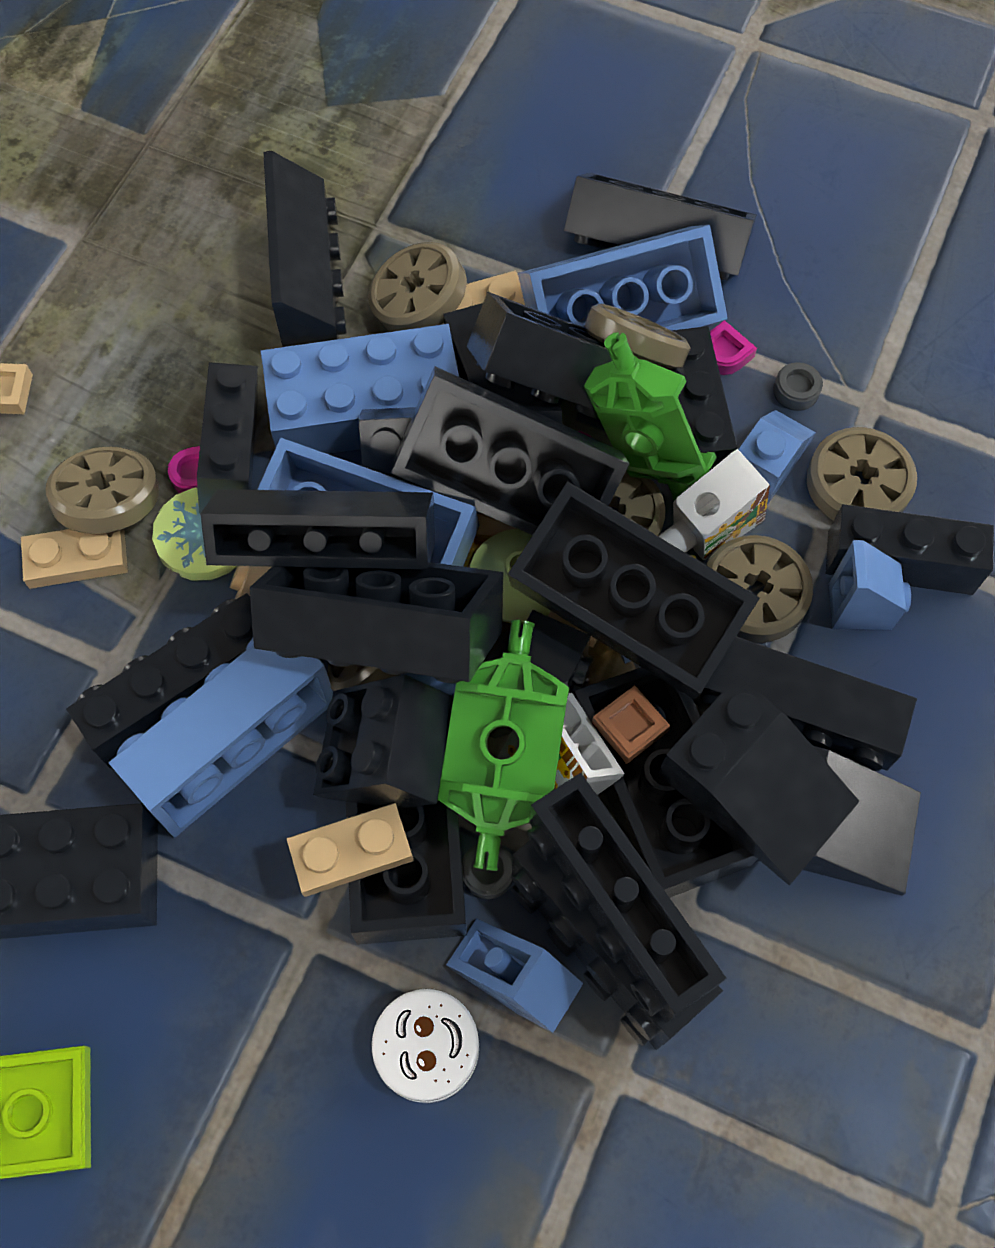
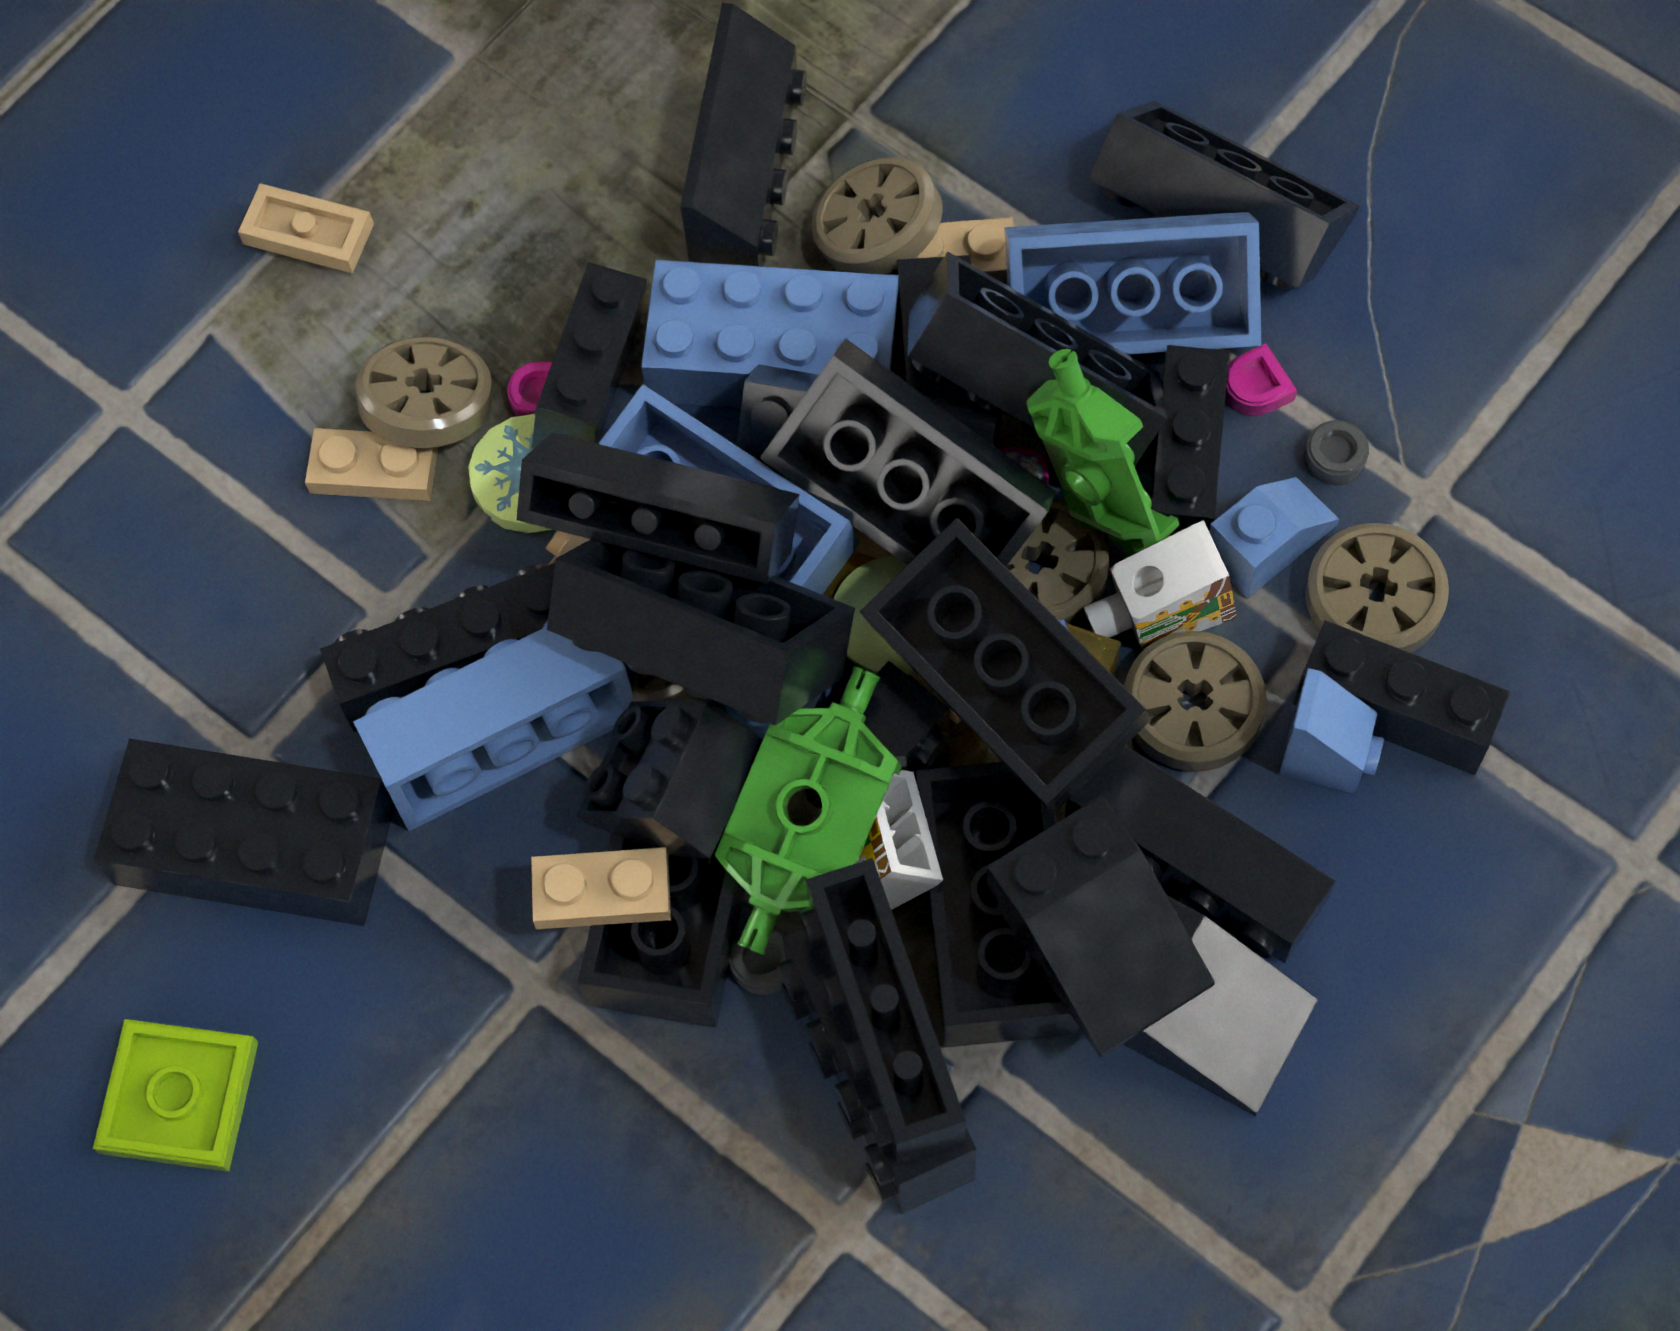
camera: 20 degrees right, 0 degrees up
white head [372,989,479,1103] -> none
medium blue slope [446,918,583,1033] -> none
dark tan wheel [584,304,691,370] -> none
nougat tile [592,685,670,764] -> none

